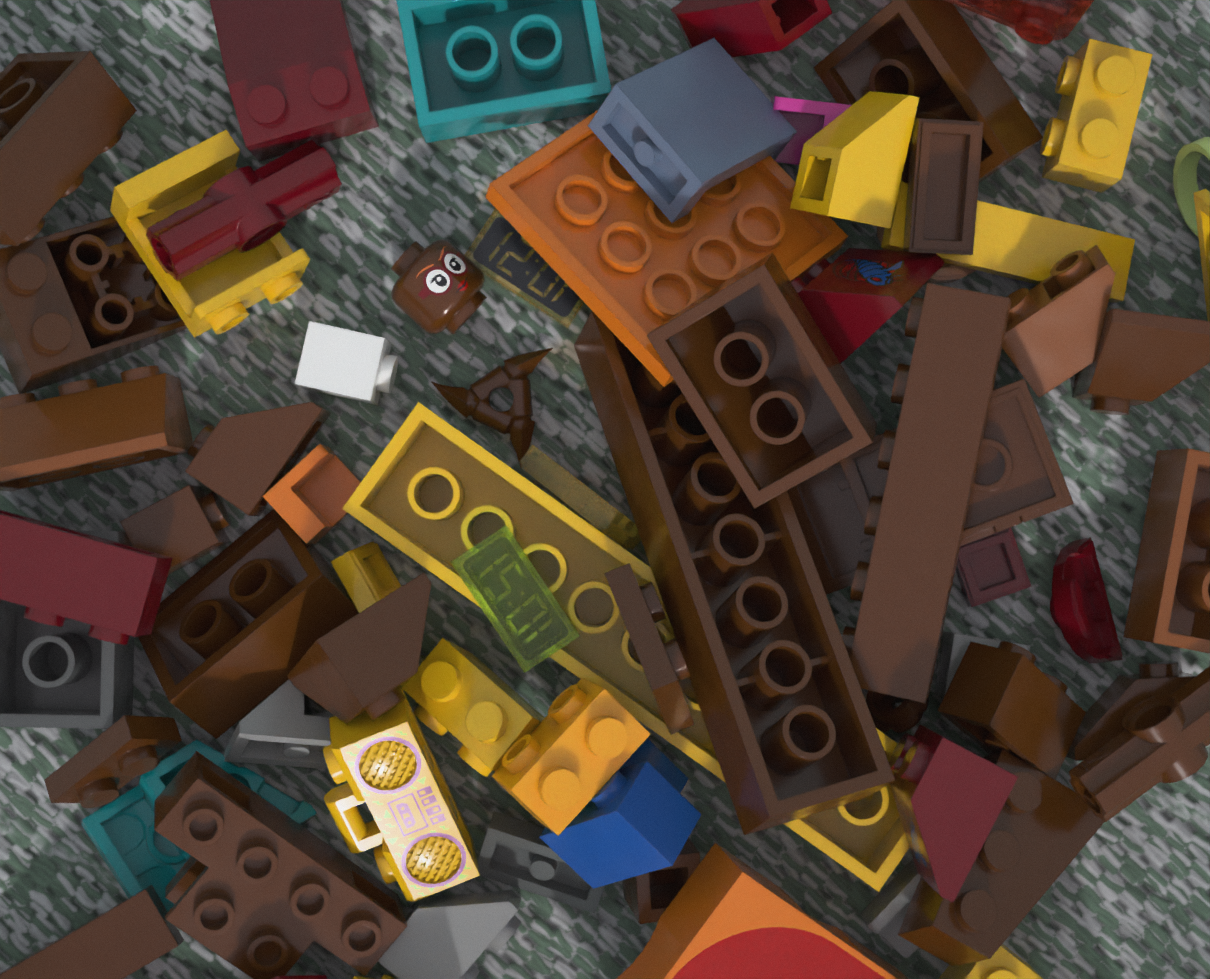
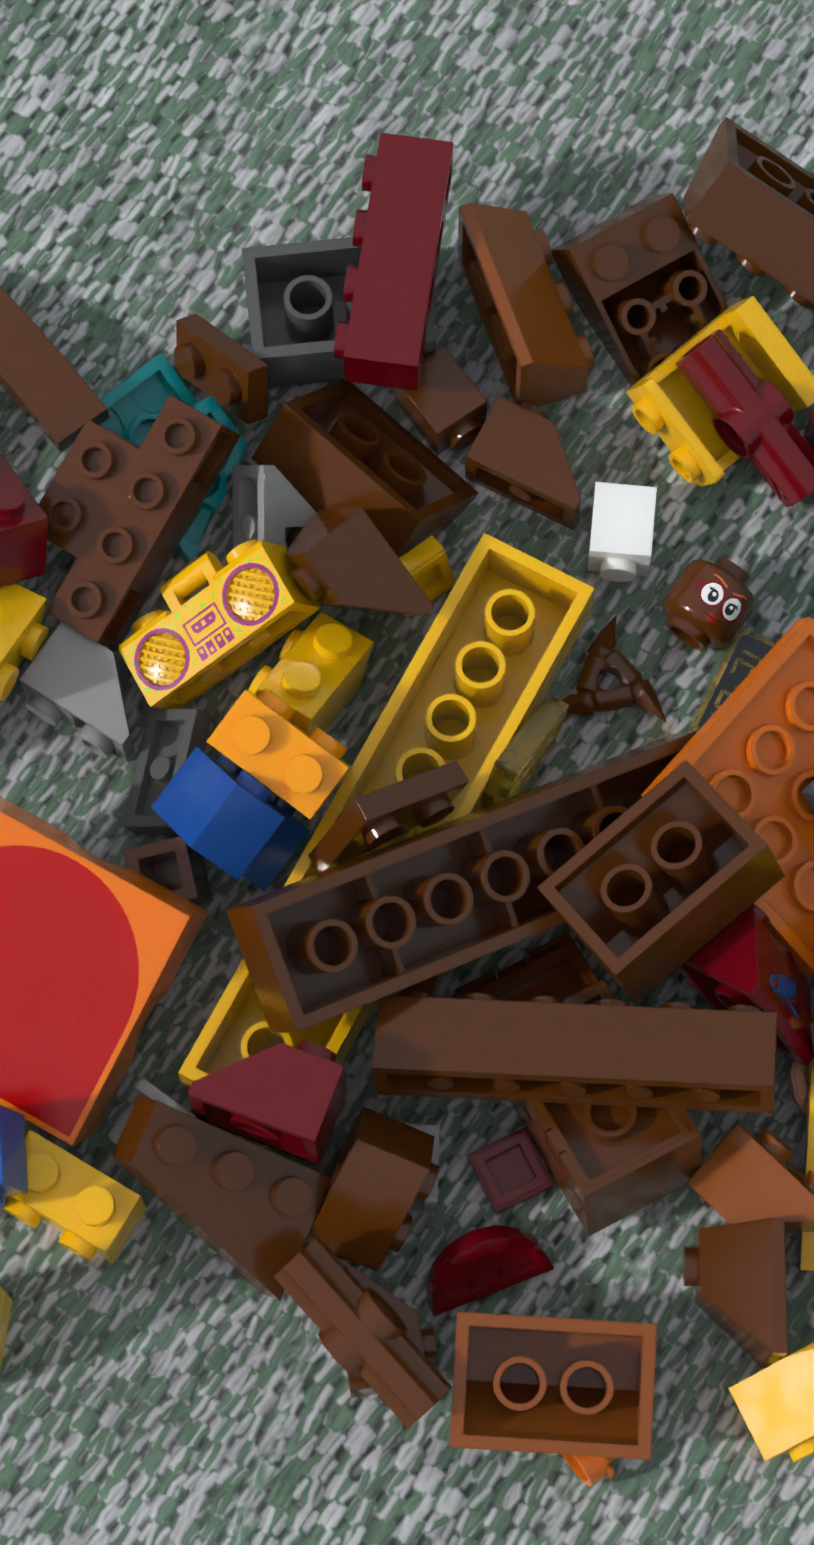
camera: 85 degrees right, 15 degrees down
orange panel [262,444,361,544] -> none
clear neon green tile [451,525,580,673] -> none
reddish brown plate [866,691,929,733] -> none

